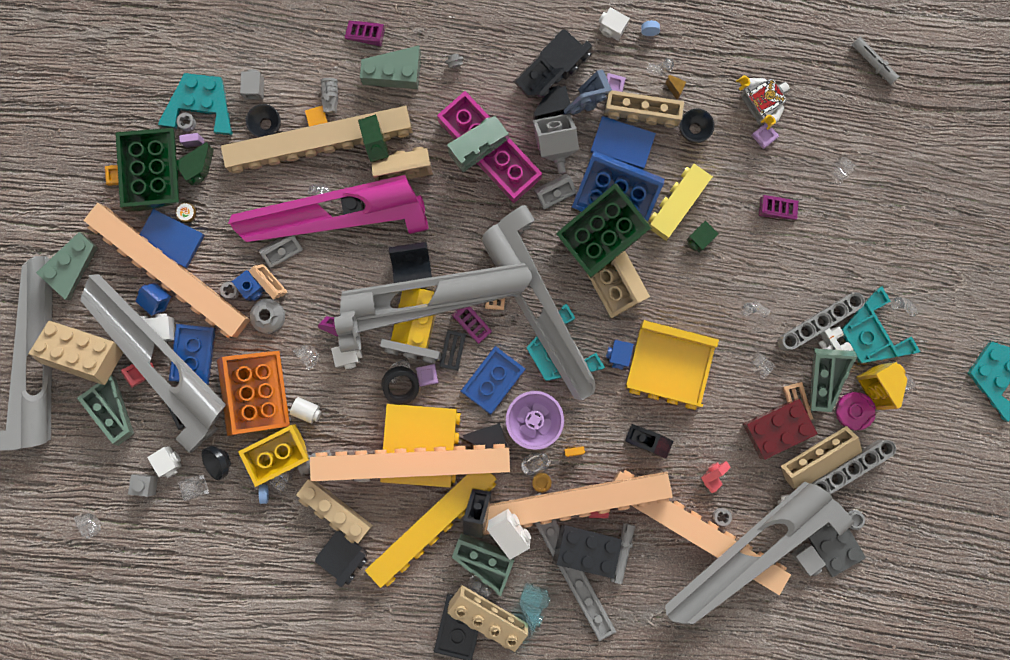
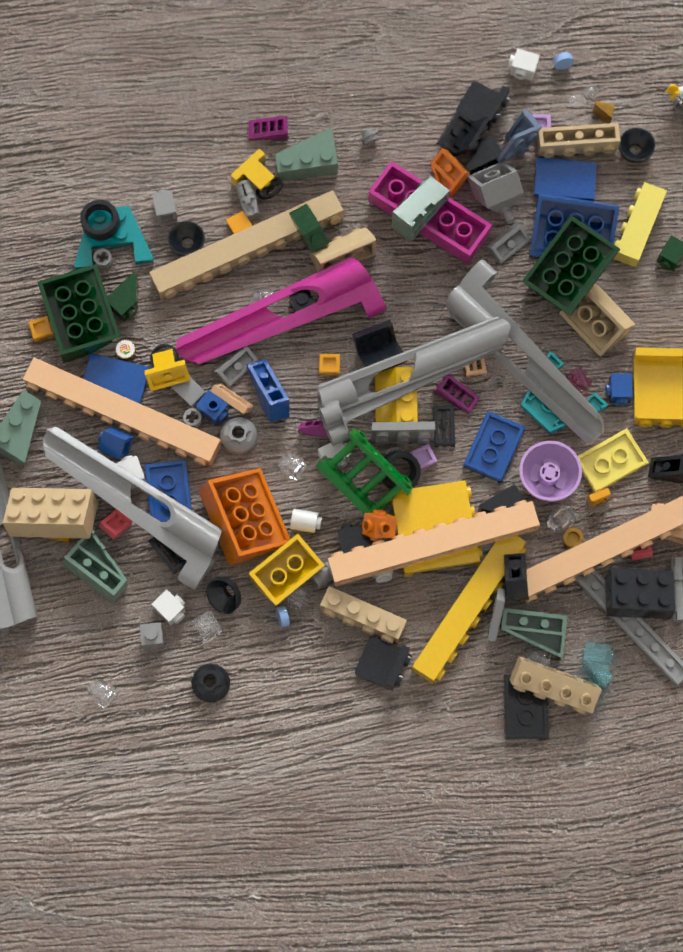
camera: 15 degrees left, 10 degrees down
lavender tile [179,133,204,147] -> none
white brick [487,509,531,560] -> none
none -> black tyre [80,200,120,241]
none -> yellow piece [145,344,190,391]
none -> light grey slope [169,377,206,408]
none -> black piece [191,664,230,703]
none -> yellow piece [231,149,283,200]
none -> blue slope [247,359,290,423]
none -> green fence [316,428,413,514]
none -> light orange tile [319,354,340,376]
none -> black slope [337,524,376,553]
none -> orange brick [362,510,397,541]
none -> orange wing [430,148,471,198]
none -> light grey tile [487,588,506,642]
none -> clear pink tile [566,367,592,393]
none -> light yellow tile [578,428,649,493]

